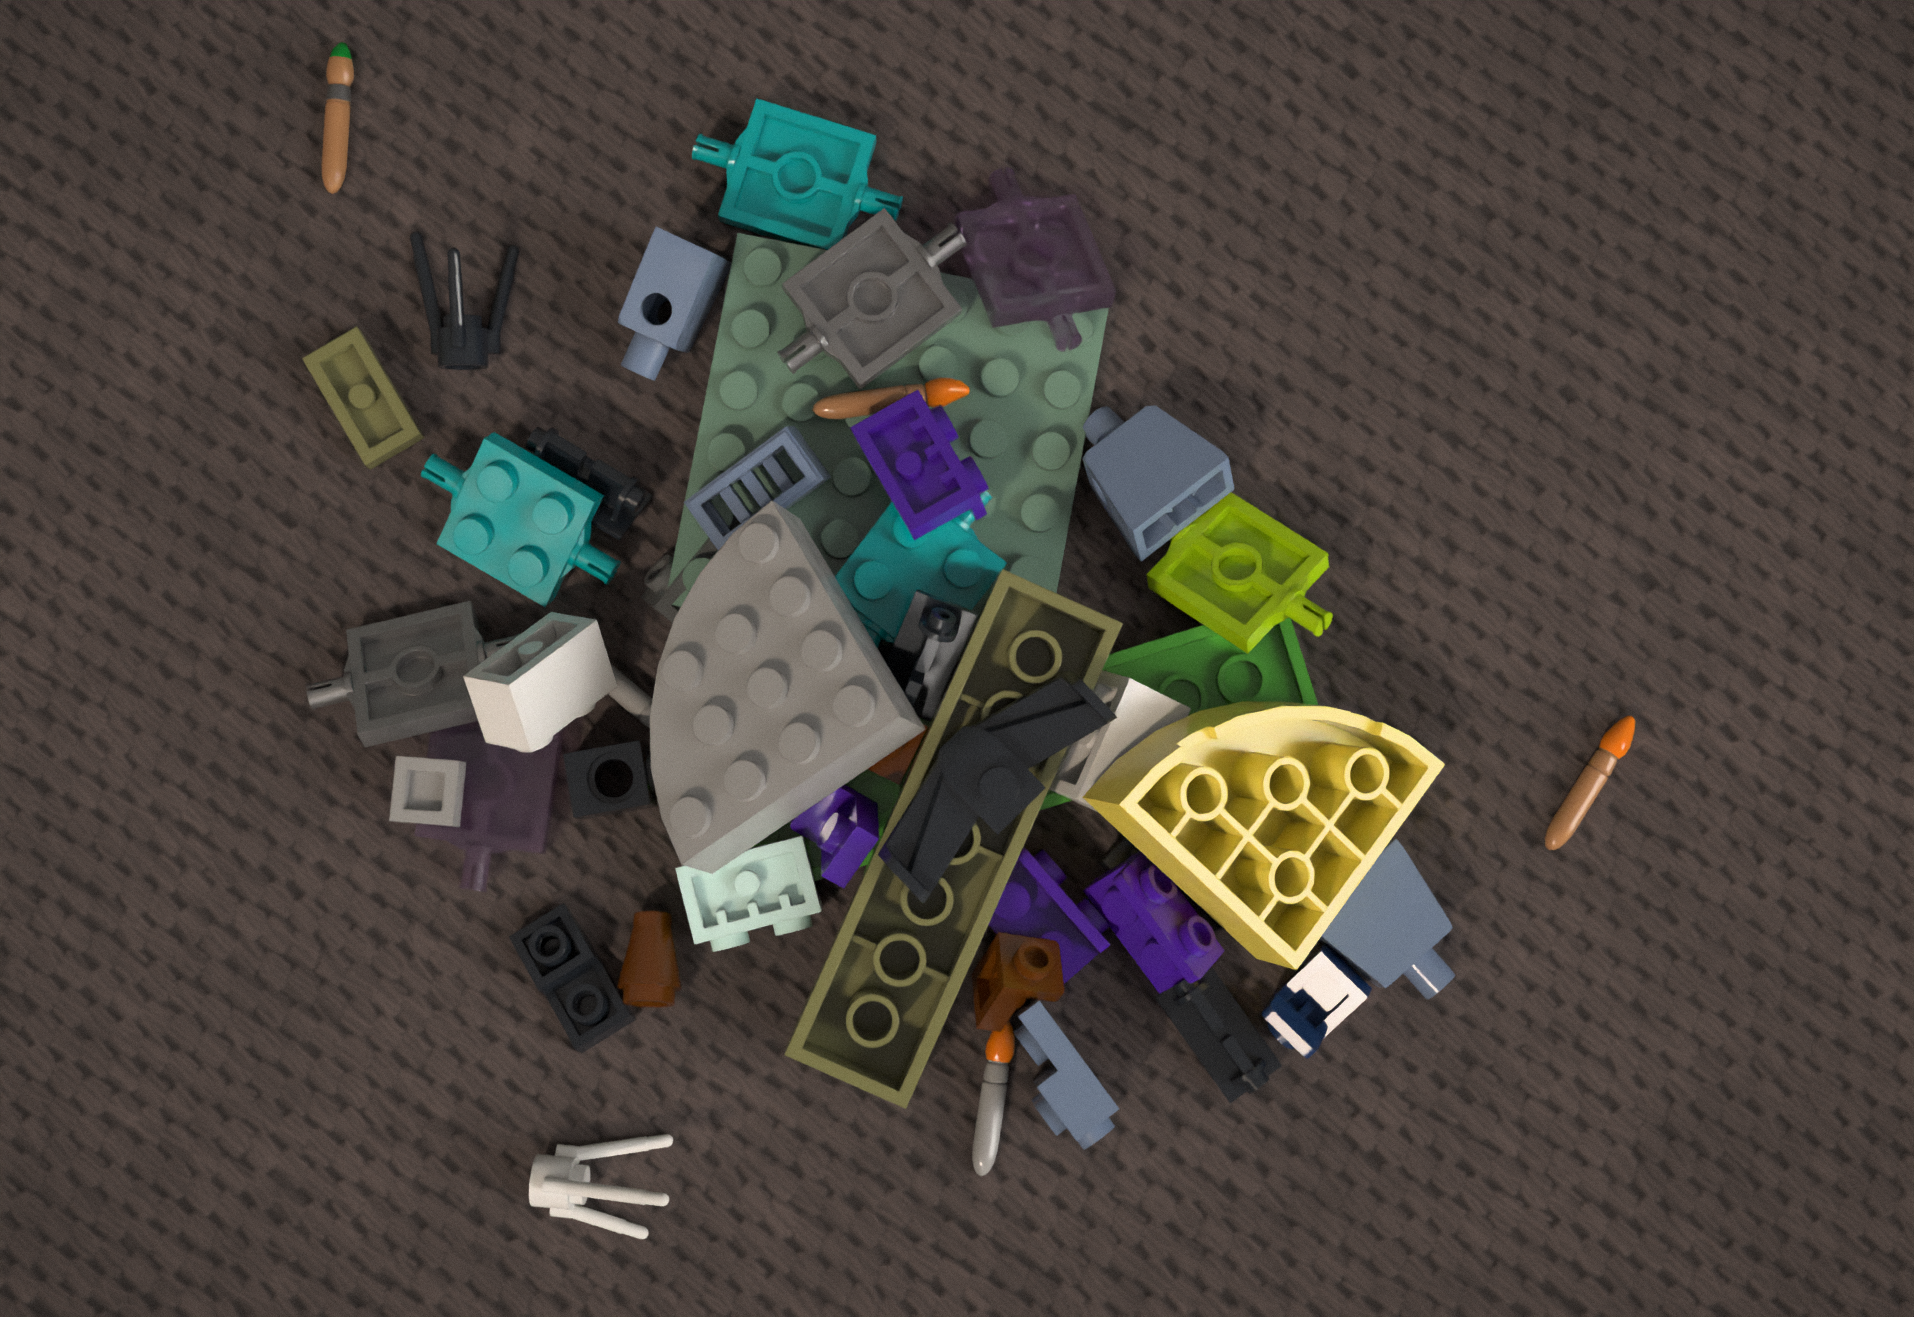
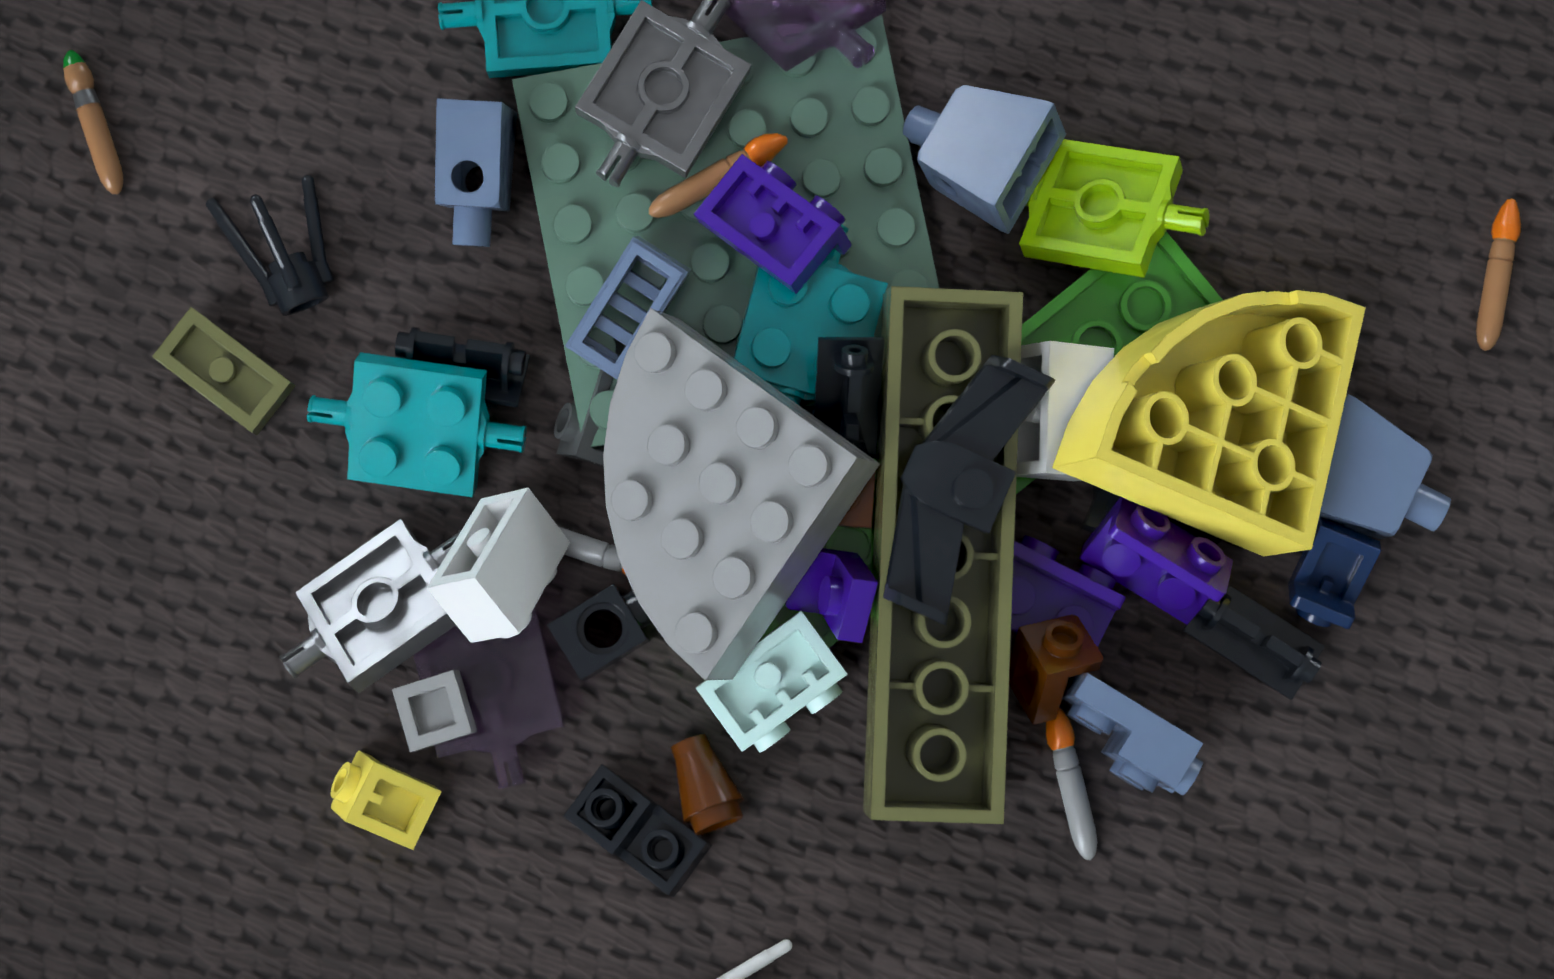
camera: 20 degrees left, 0 degrees up
none -> light yellow bracket [330,750,442,850]

